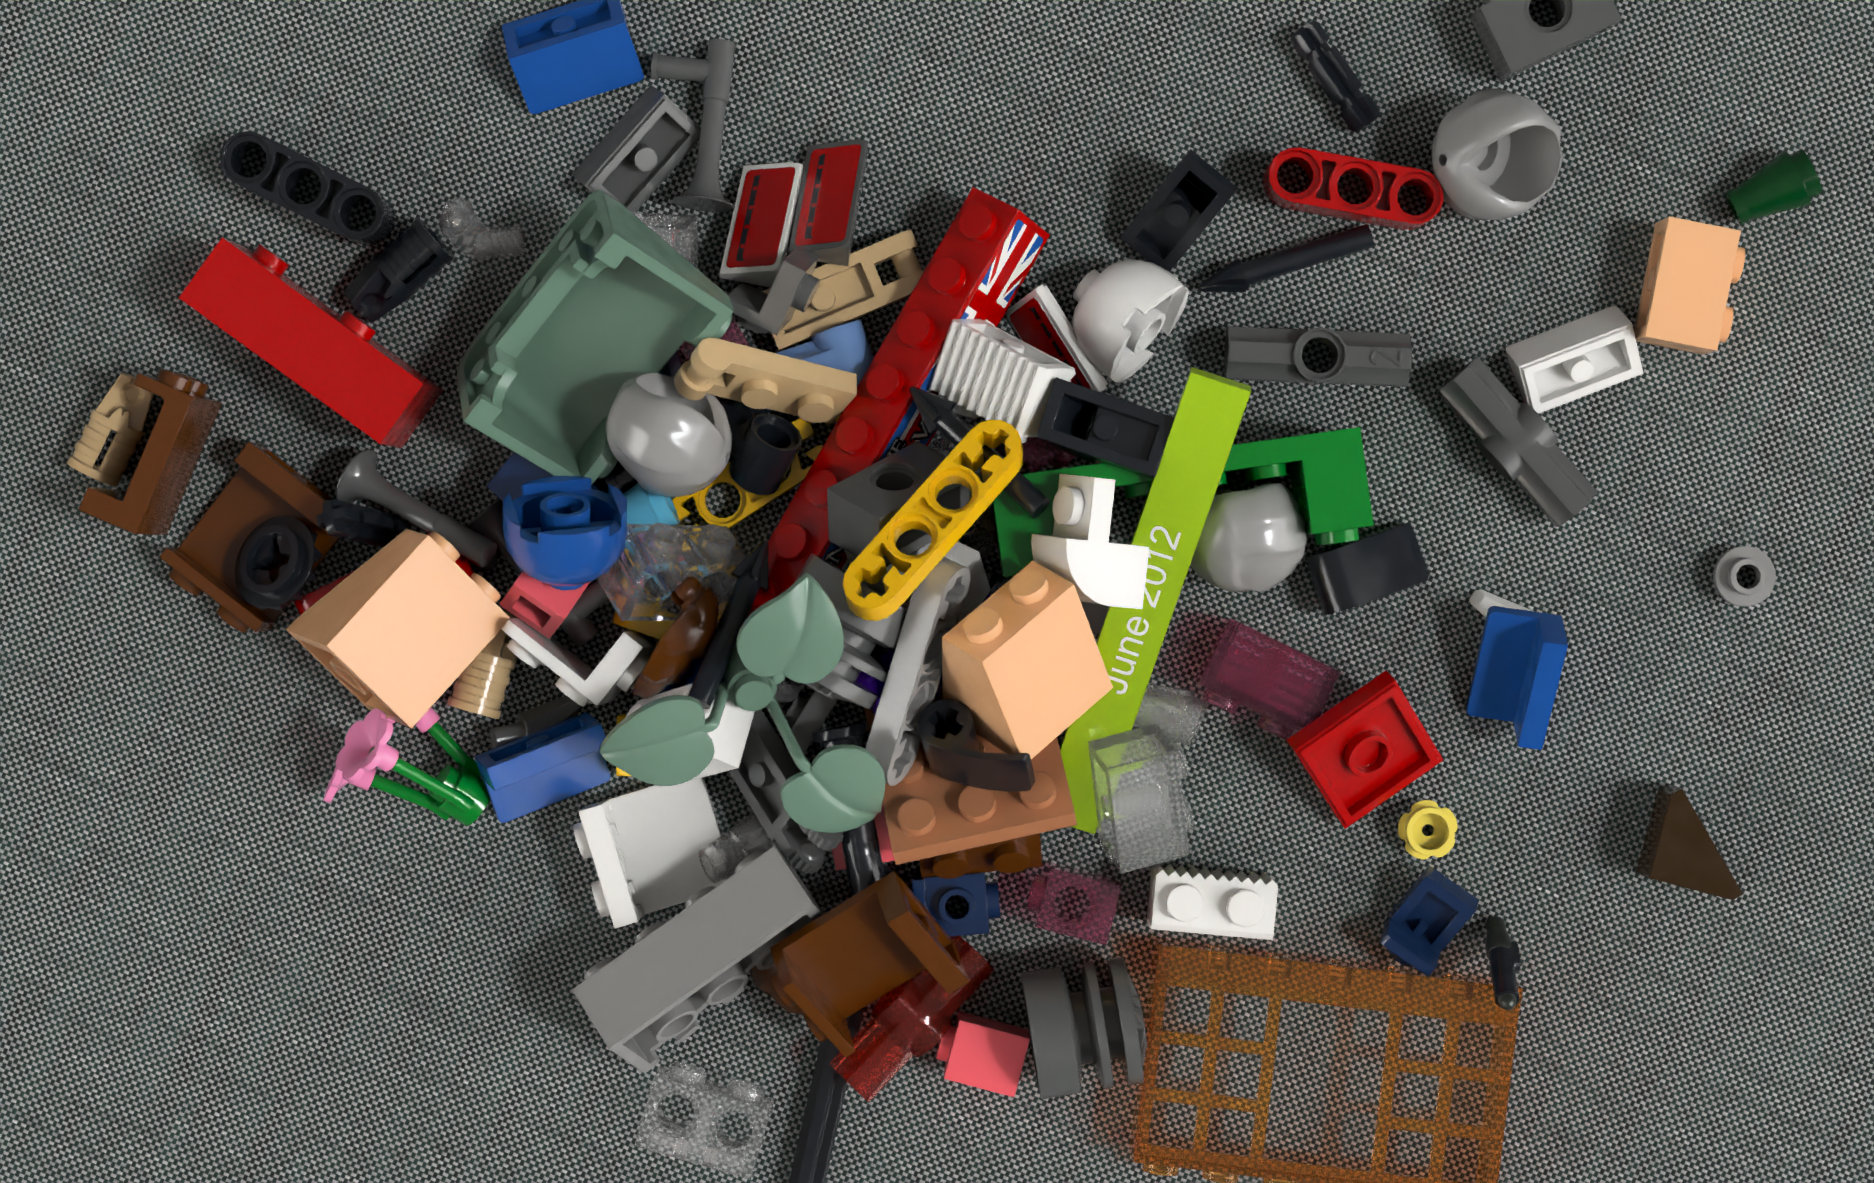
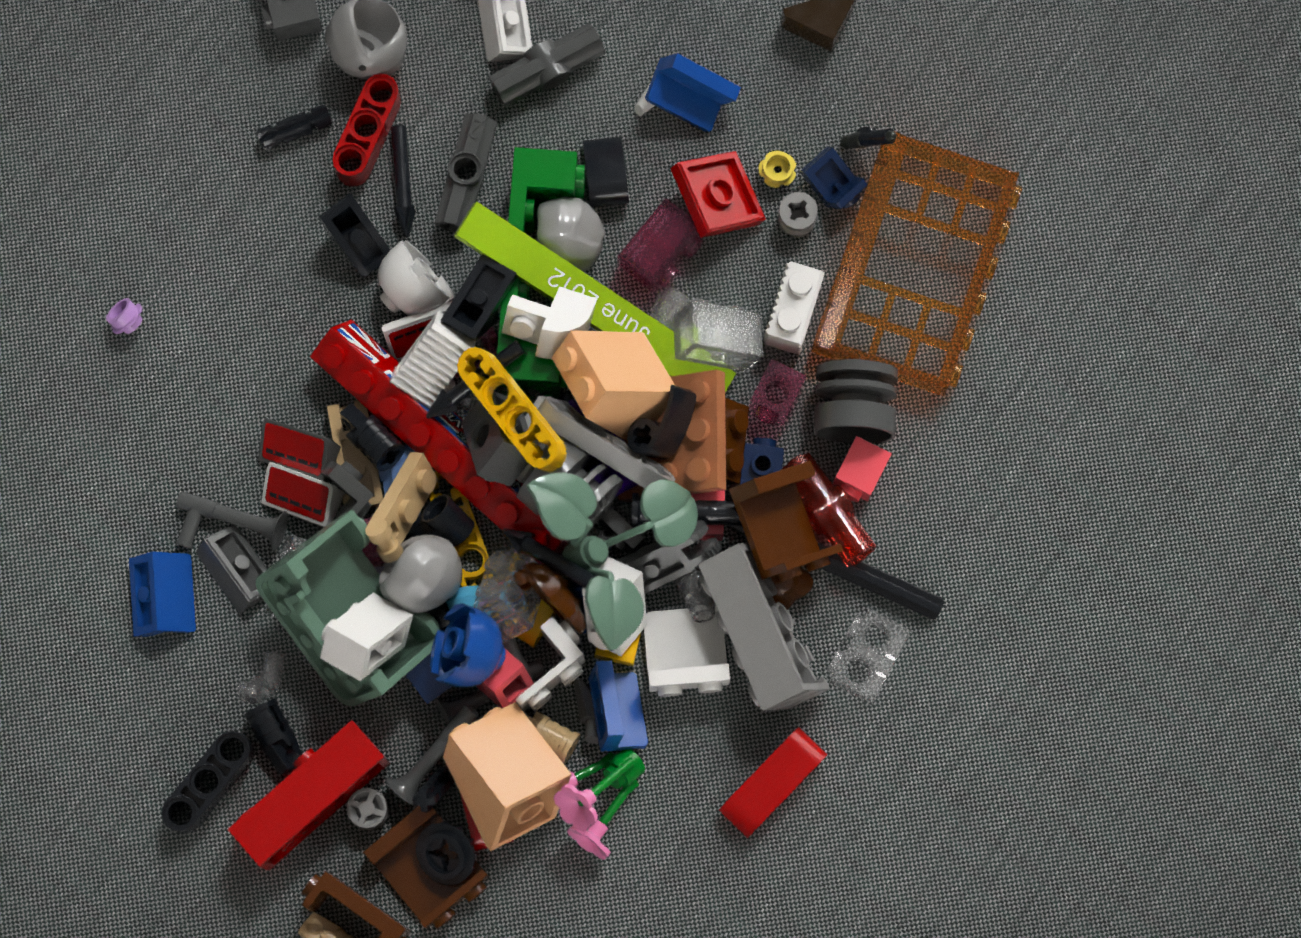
camera: 80 degrees left, 10 degrees down
none -> white brick [320,592,413,681]
none -> black hinge [340,403,405,471]
none -> light grey wheel [347,788,390,830]
none -> red beam [719,727,828,838]
none -> light grey wheel [778,192,818,237]

